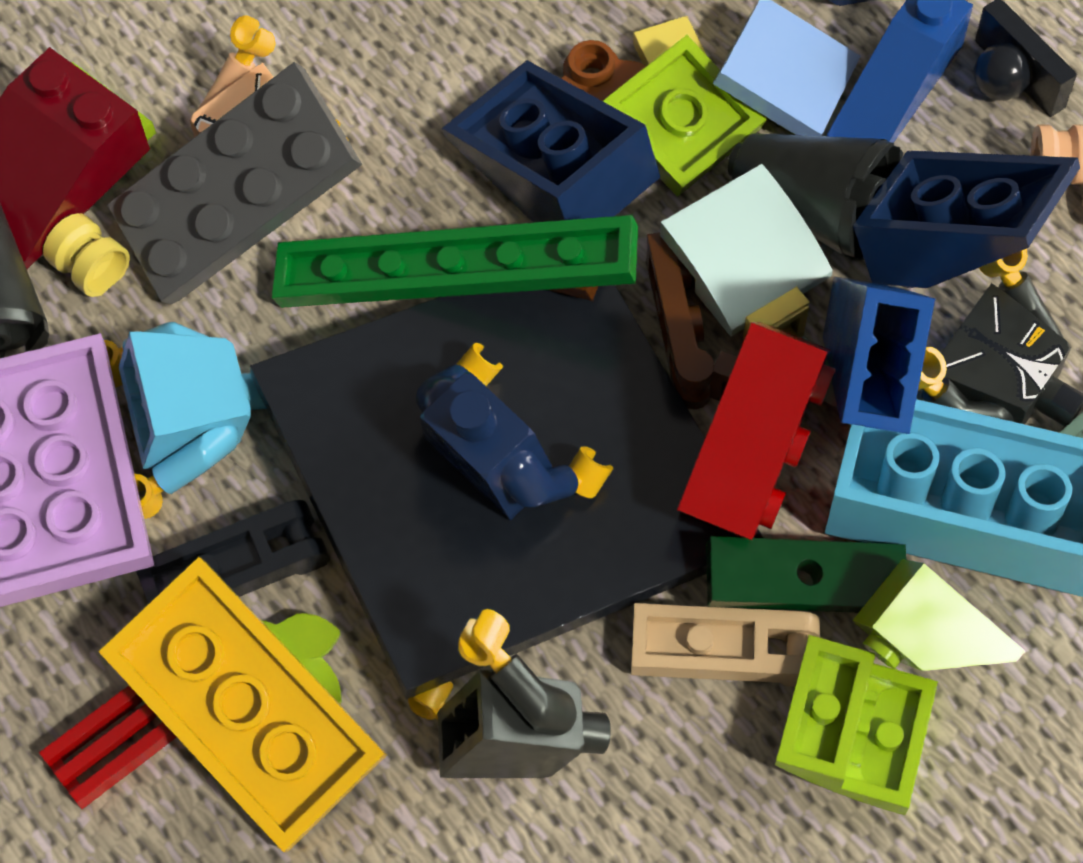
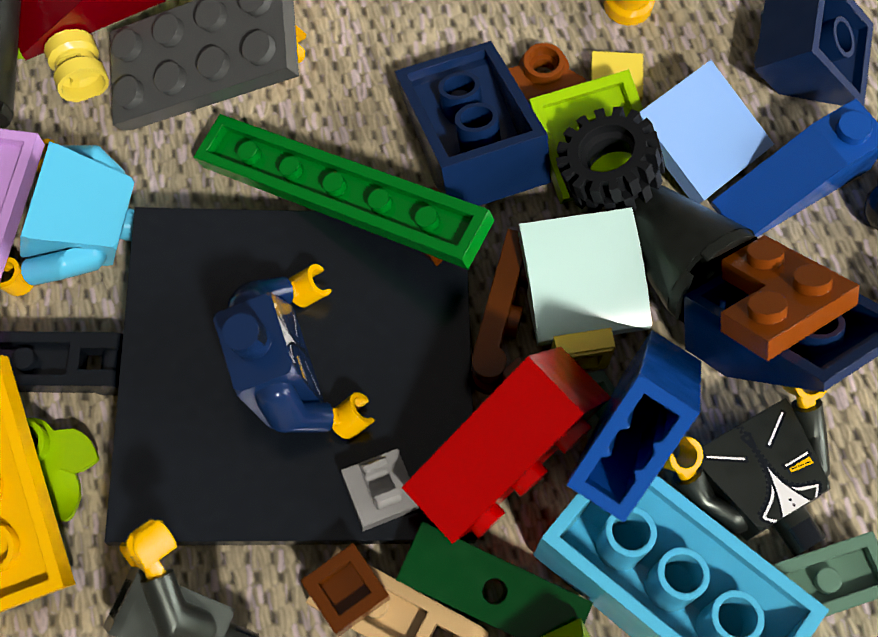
camera: 25 degrees right, 5 degrees up
none -> reddish brown plate [300,543,391,637]
none -> light grey tile [341,448,419,532]
none -> black tyre [556,107,665,213]
none -> dark orange plate [721,235,860,361]

